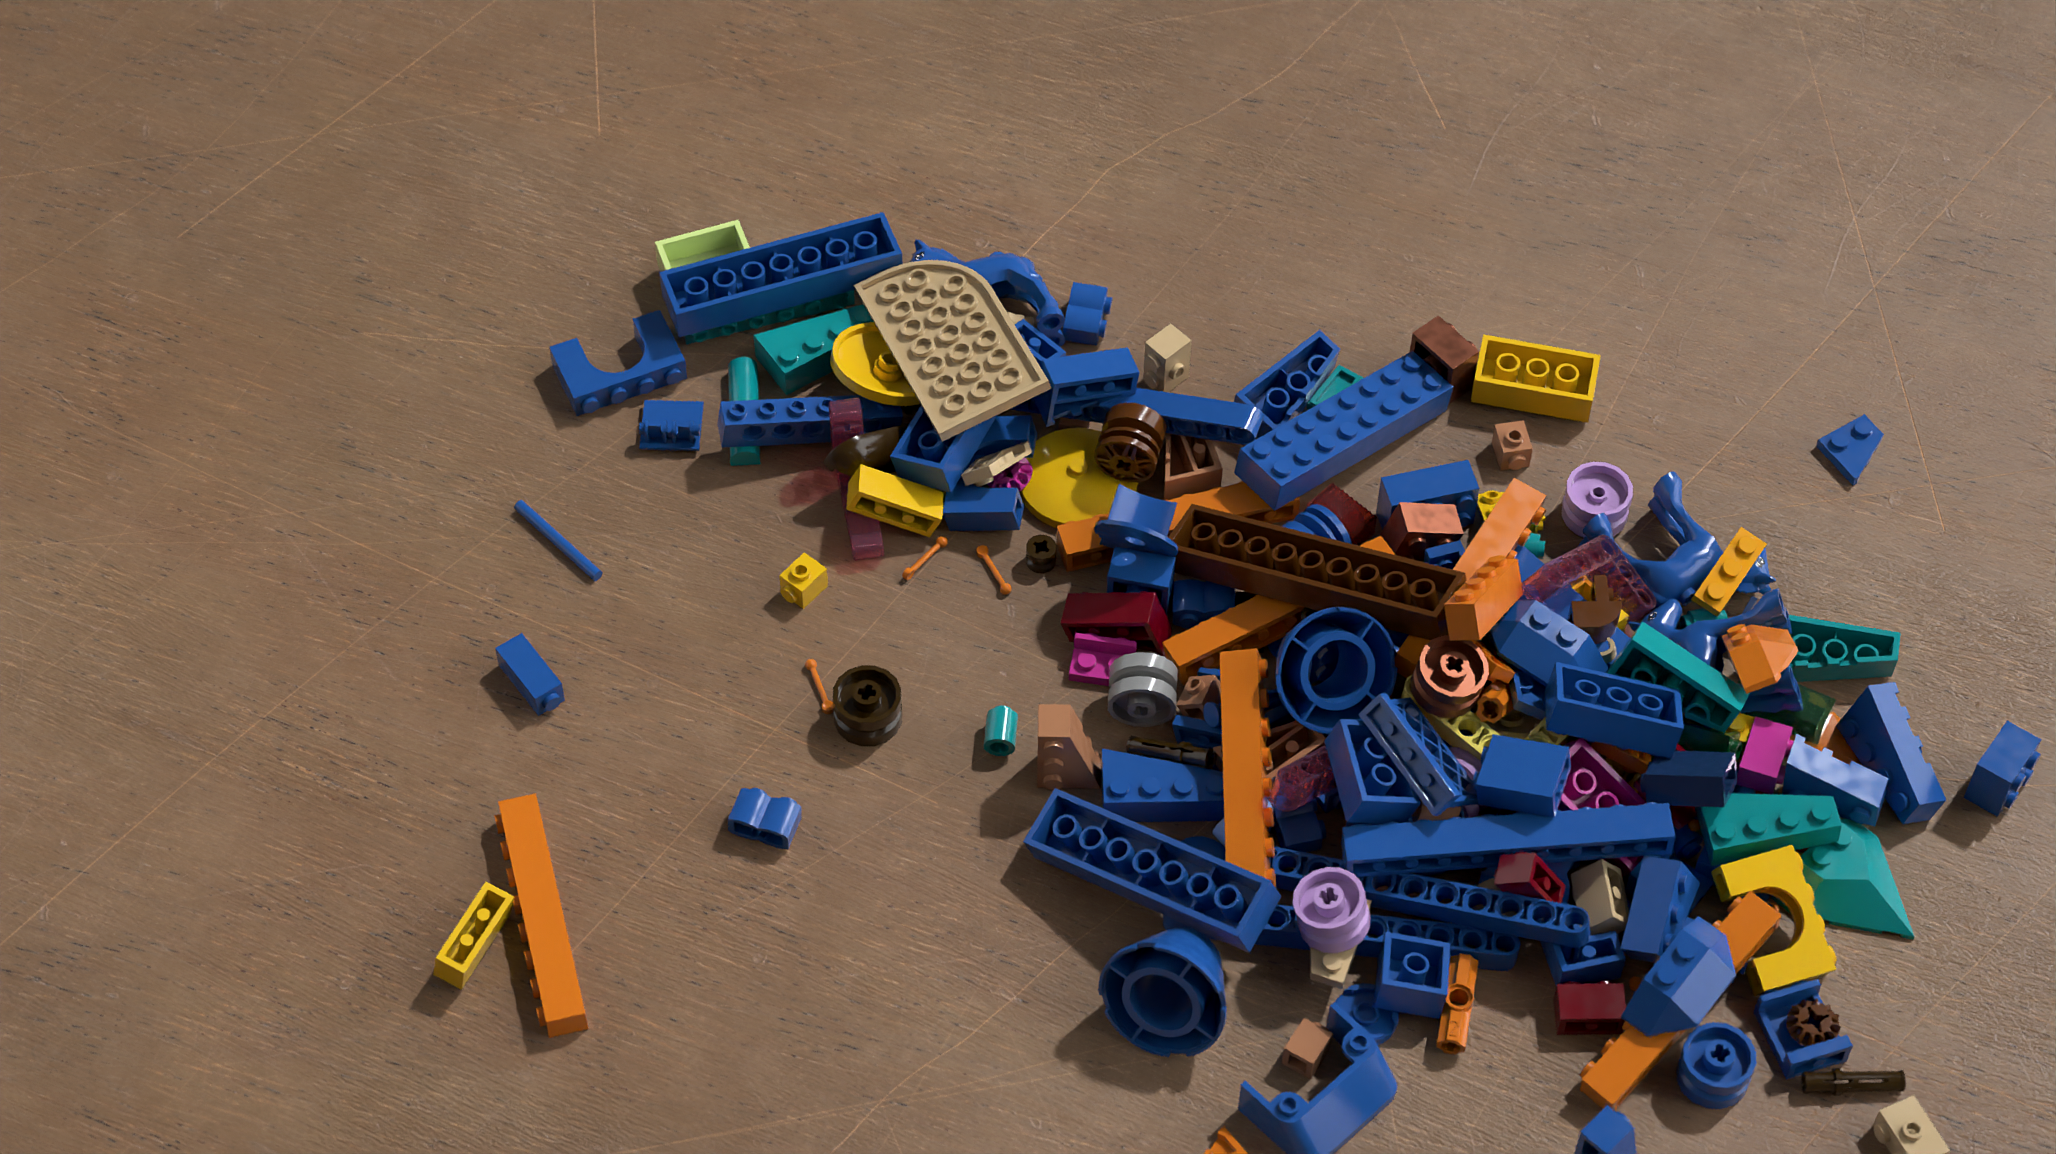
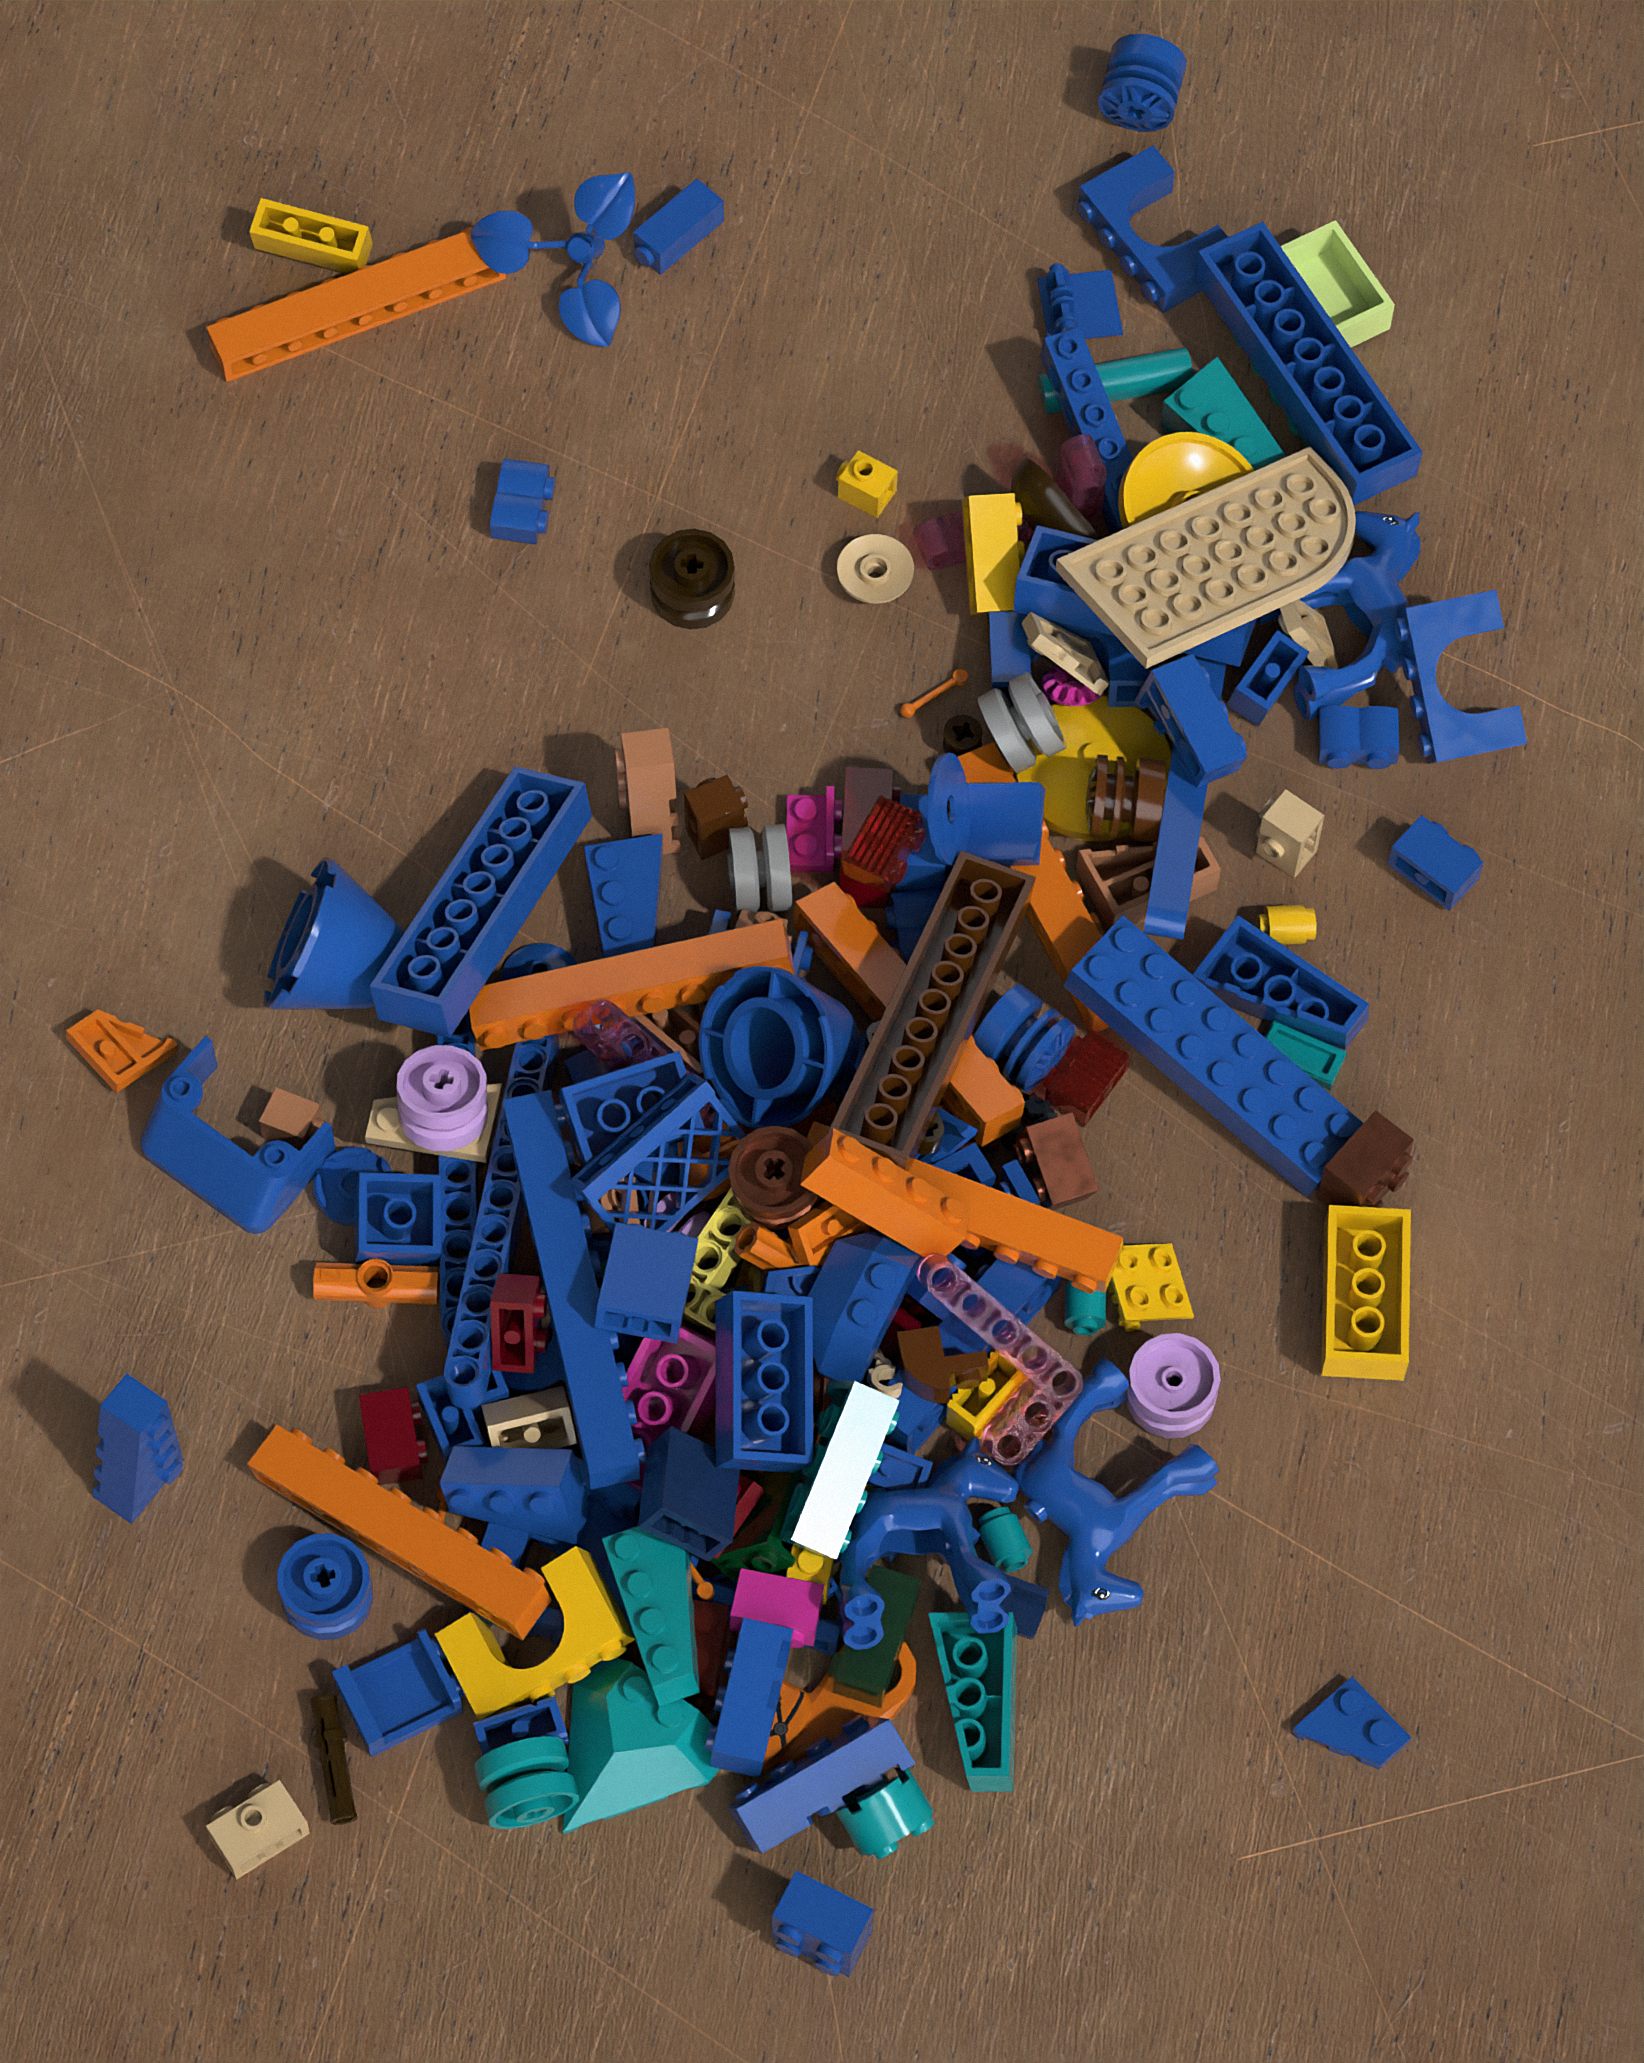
camera: 80 degrees right, 10 degrees up
blue bar [514,500,603,581] -> none
orange hinge [805,659,834,714] -> none
orange hinge [902,536,948,580] -> none
teal brick [984,705,1018,756] -> none
dark brown pin [1126,735,1217,769] -> none
blue brick [1376,460,1480,530] -> none
nougat brick [1491,420,1533,471] -> none
blue wedge [1621,916,1736,1037] -> none
light orange plate [1691,527,1767,616] -> none
orange wedge [1721,624,1798,694] -> none
reddish brown gear [1786,998,1841,1047] -> none
none -> blue plant [471,172,635,347]
none -> blue brick [473,1696,569,1755]
none -> teal wheel [473,1736,579,1829]
none -> reddish brown brick [684,774,748,860]
none -> teal brick [834,1766,935,1859]
none -> tan dish [837,534,914,604]
none -> clear red brick [842,795,926,893]
none -> light grey wheel [977,671,1067,774]
none -> blue wheel [1098,34,1187,132]
none -> yellow brick [1257,904,1316,945]
none -> blue brick [1388,815,1484,911]
none -> blue arch [1394,590,1527,764]

